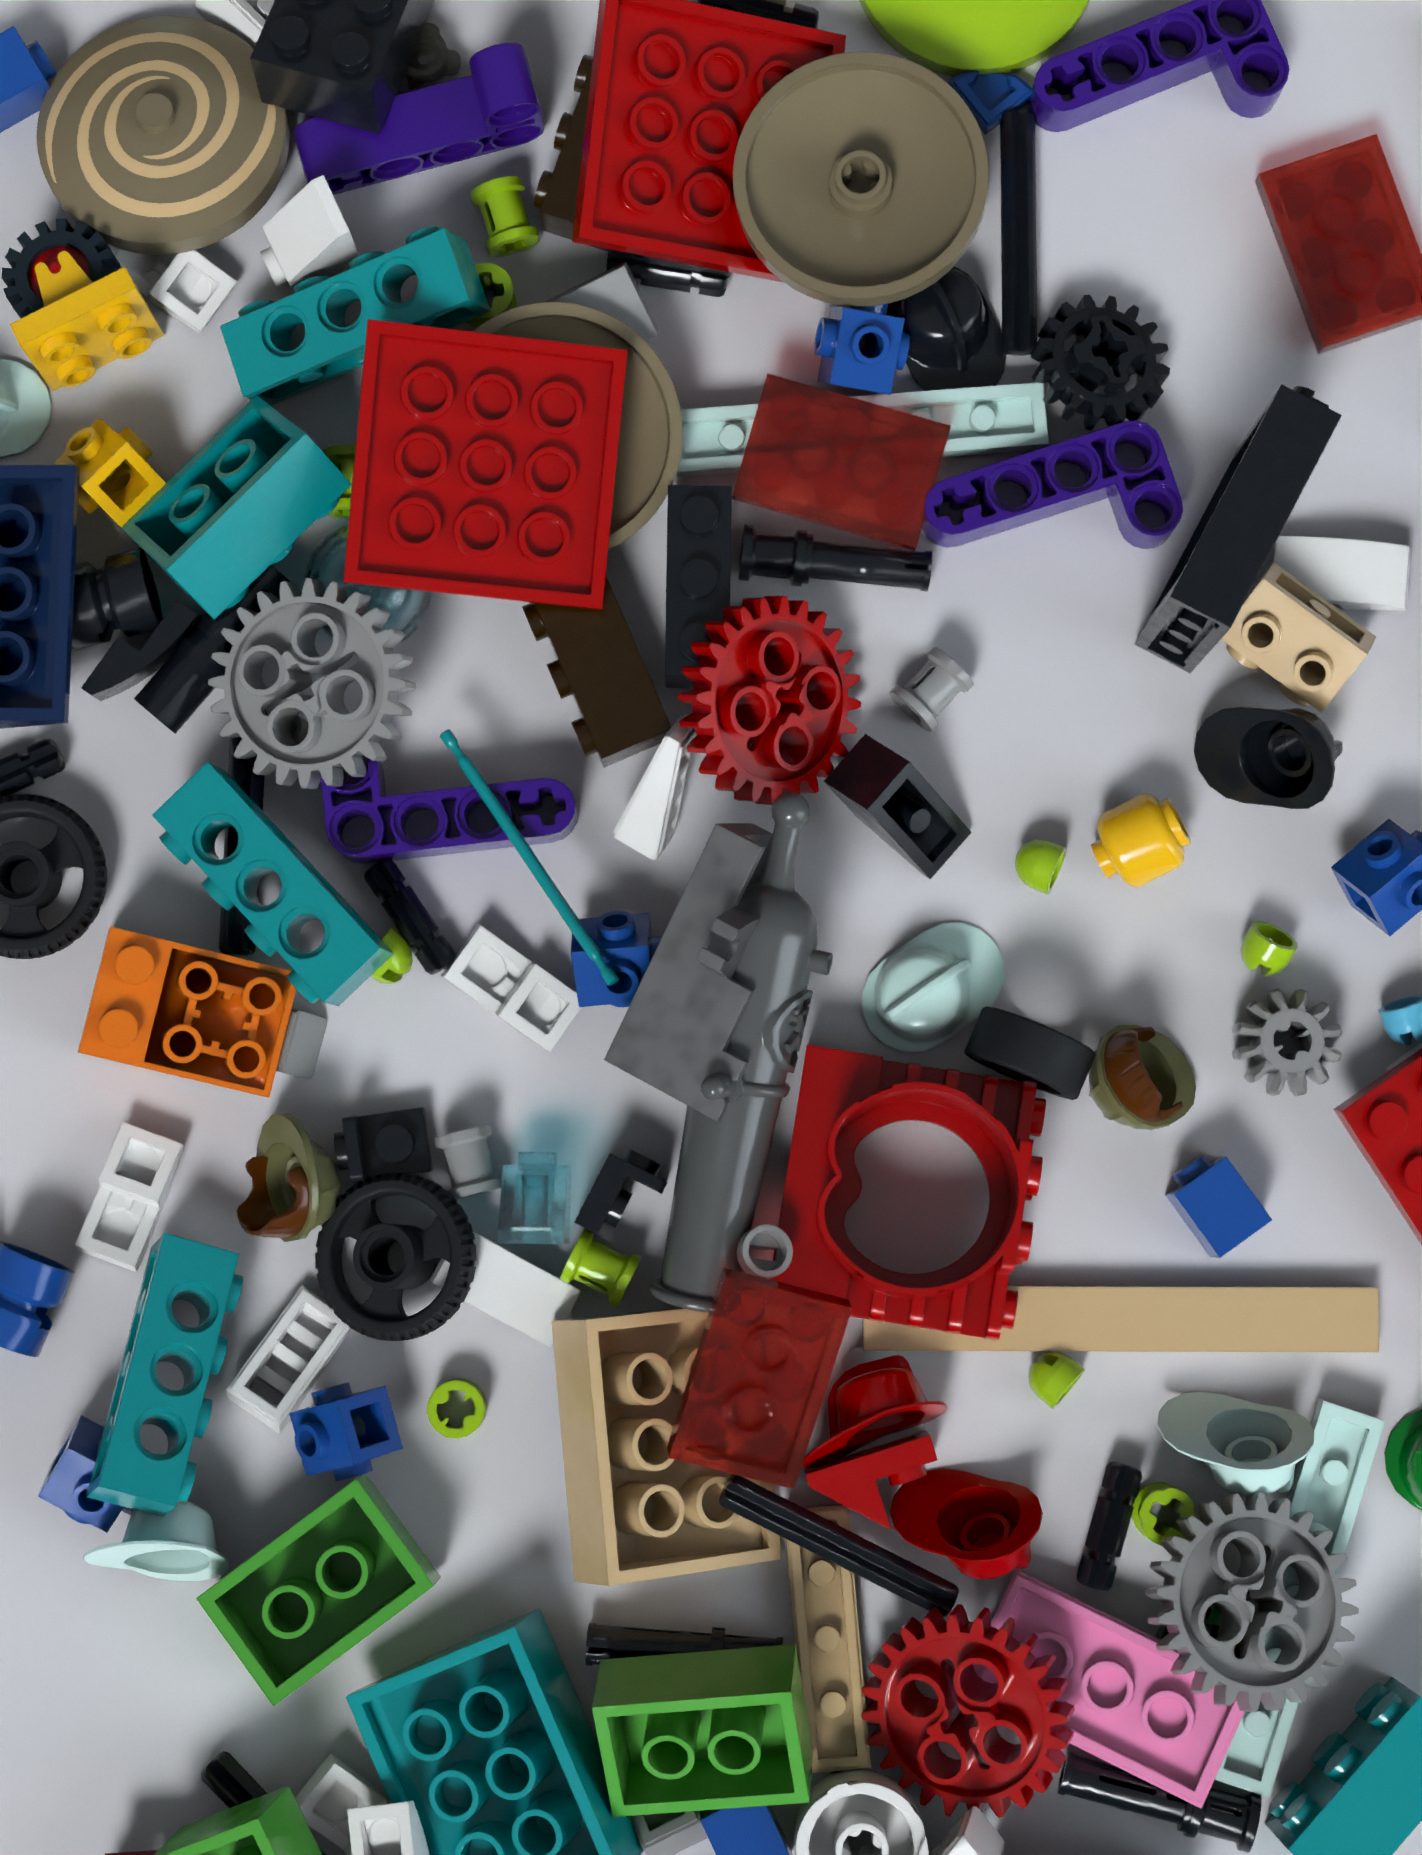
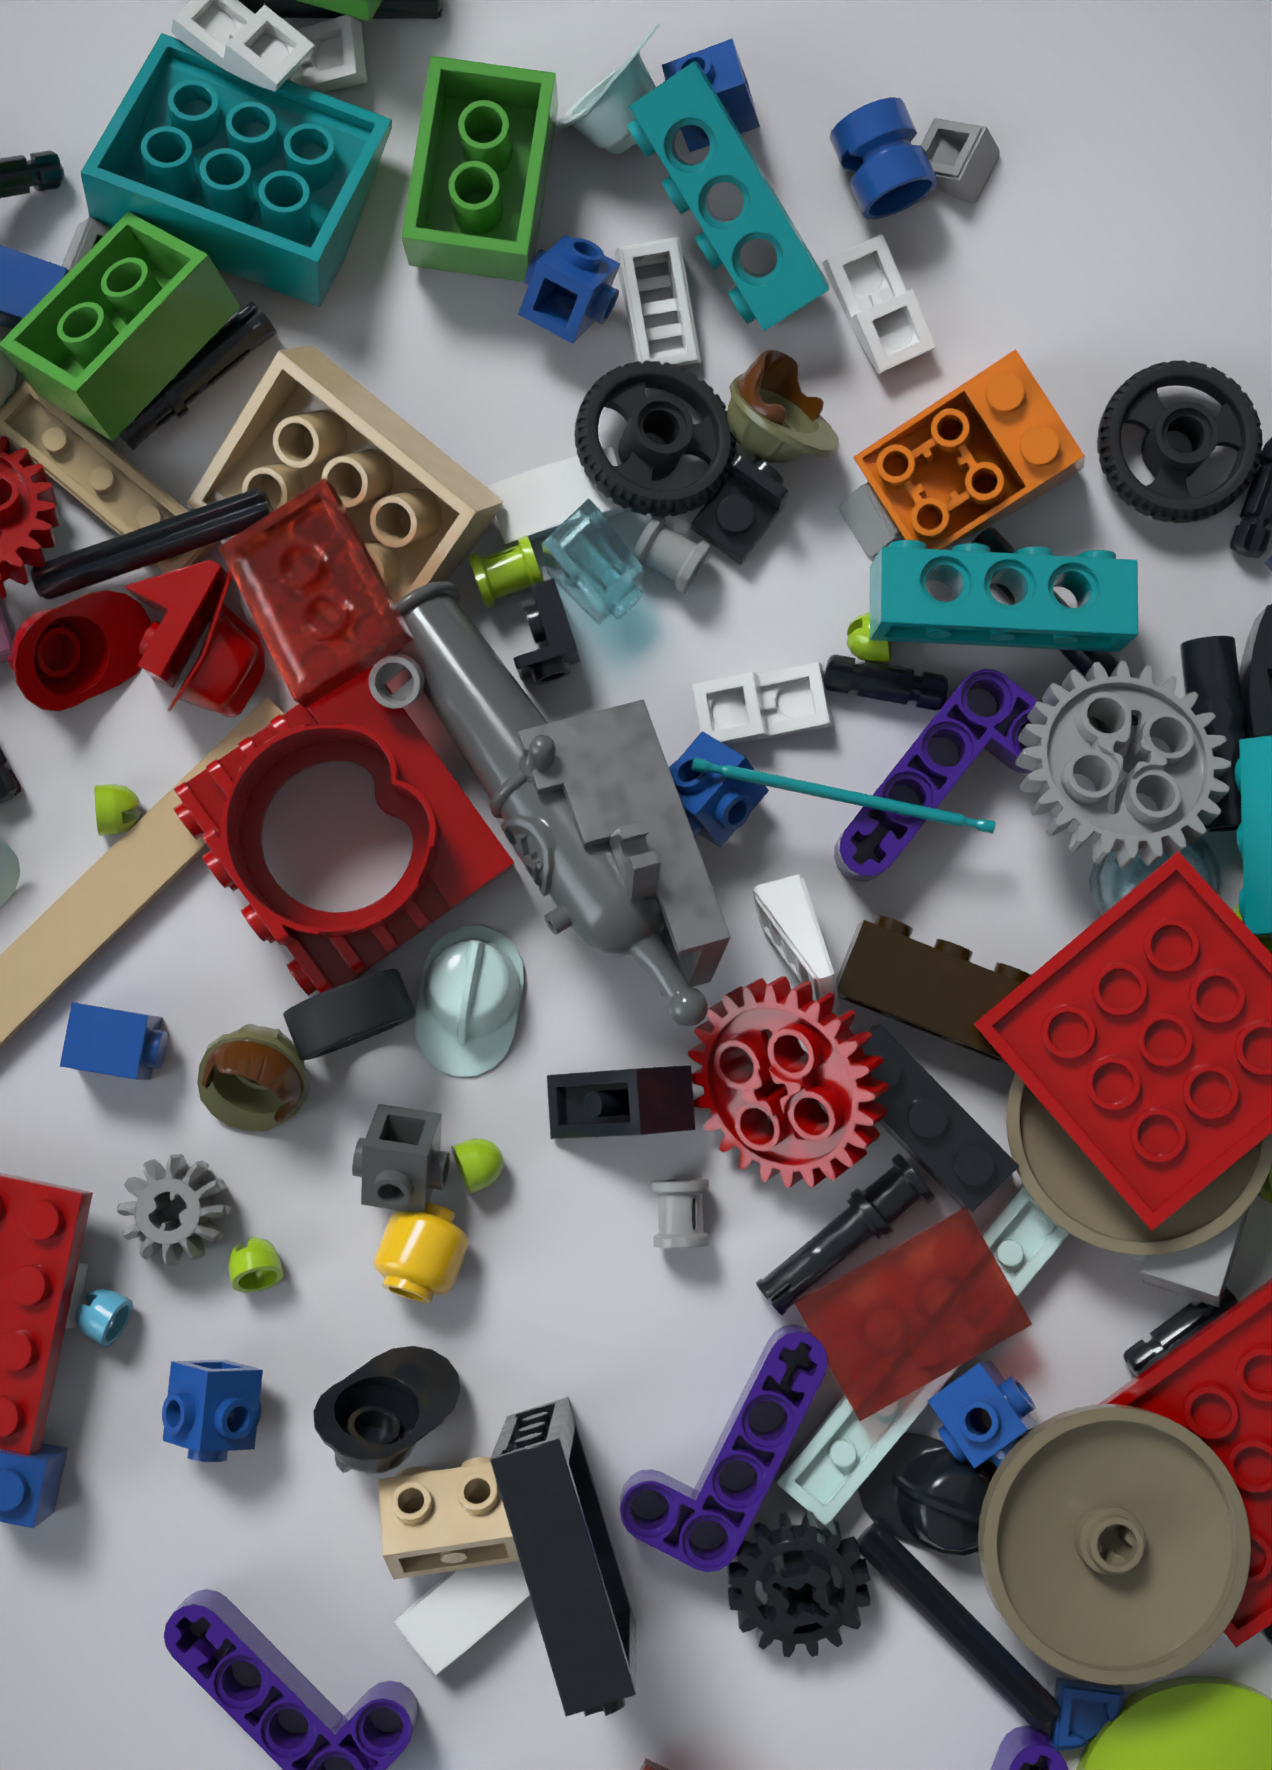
camera: 135 degrees right, 0 degrees up
lime bush [427,1378,487,1439] -> none
none -> dark grey brick [352,1104,450,1213]

